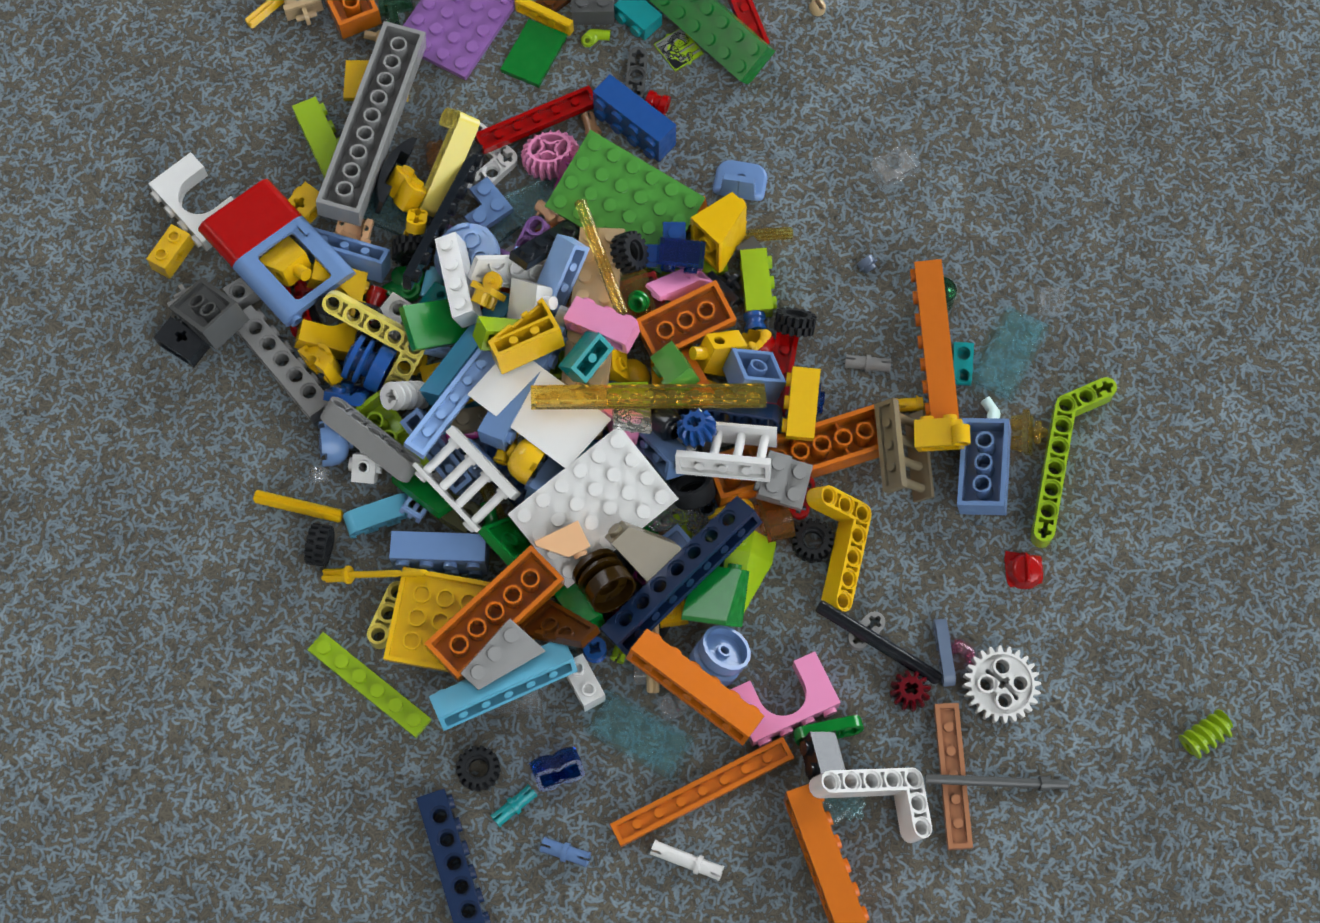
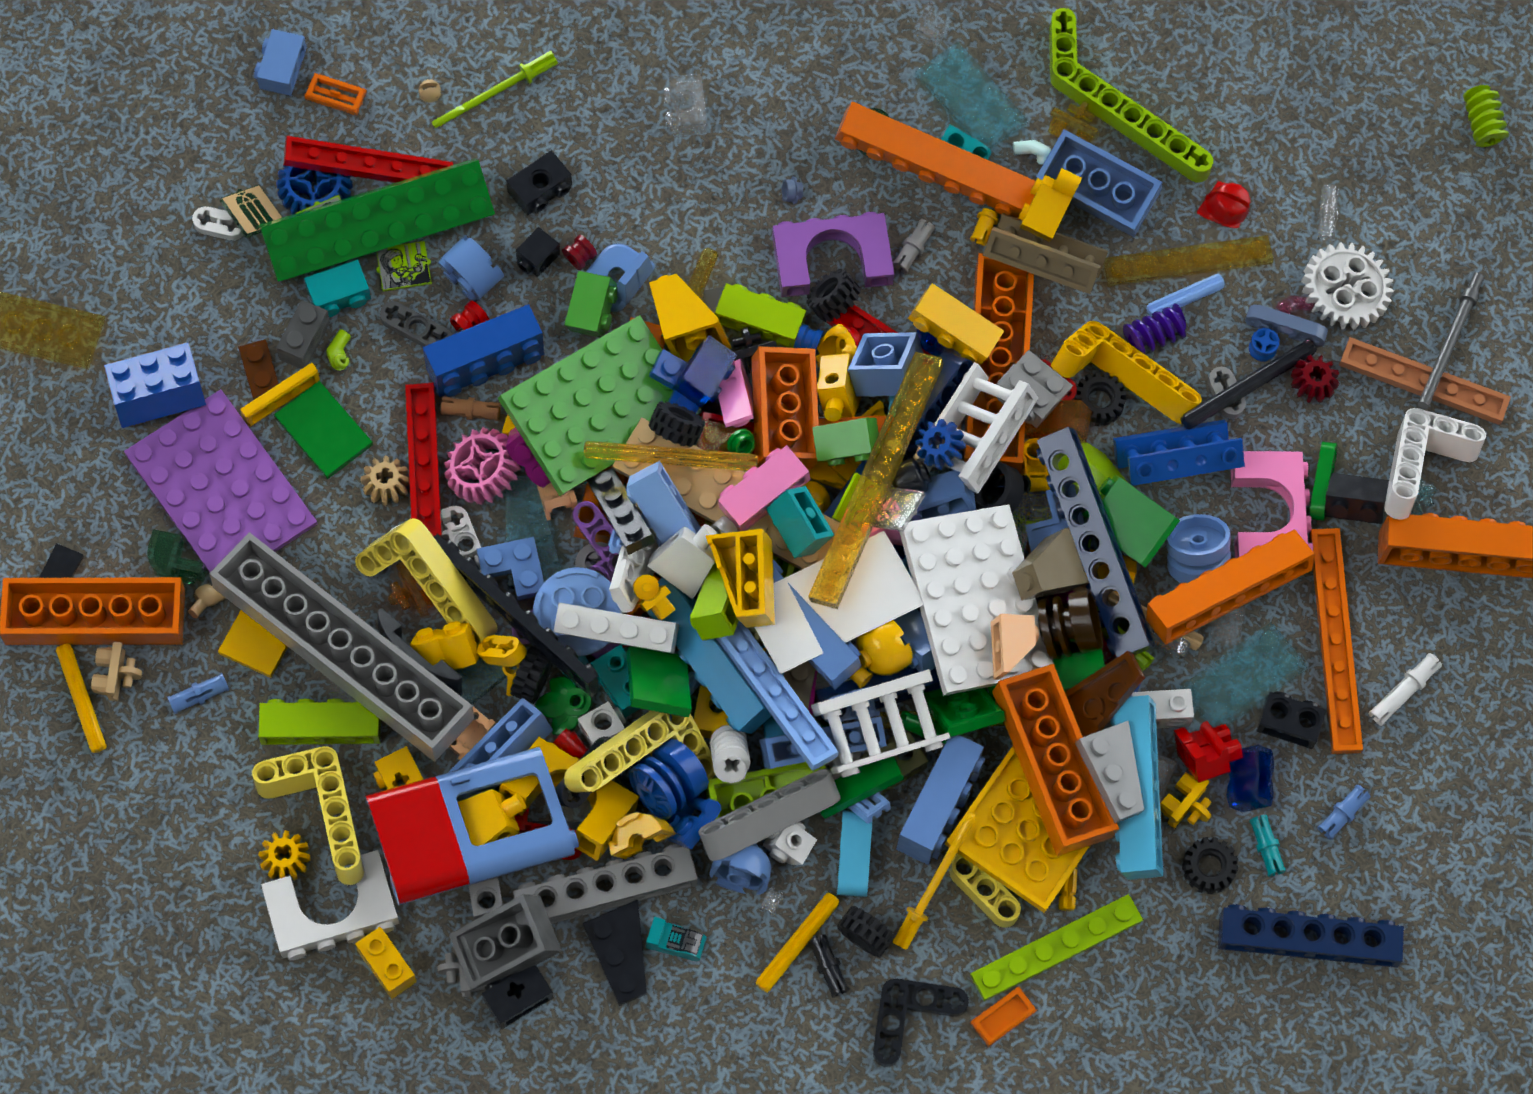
camera: 70 degrees left, 0 degrees up
none -> medium blue pin [167,673,229,714]
none -> light yellow beam [252,746,364,885]
none -> yellow gear [259,830,311,880]
none -> tan gear [361,455,410,506]
none -> lime piece [432,51,558,128]
none -> medium blue brick [438,235,504,301]
none -> black brick [506,150,572,216]
none -> black brick [516,227,560,277]
none -> dark red wheel [562,234,597,271]
none -> bright green brick [564,271,618,338]
none -> black wing [583,899,647,1006]
none -> teal leg [646,917,707,961]
none -> medium lavender arch [772,212,894,297]
none -> black pin [808,934,850,998]
none -> black beam [873,979,969,1067]
none -> orange tile [970,986,1037,1047]
none -> yellow axle [1059,864,1078,911]
none -> clear yellow plate [1103,235,1274,287]
none -> blue fence [1113,420,1245,486]
none -> dark purple piece [1123,303,1186,354]
none -> light blue axle [1146,274,1225,317]
none -> yellow hips [1160,773,1212,829]
none -> red hips [1174,721,1243,783]
none -> blue wheel [1249,328,1280,362]
none -> black brick [1256,691,1326,749]
none -> clear pin [1317,185,1340,243]

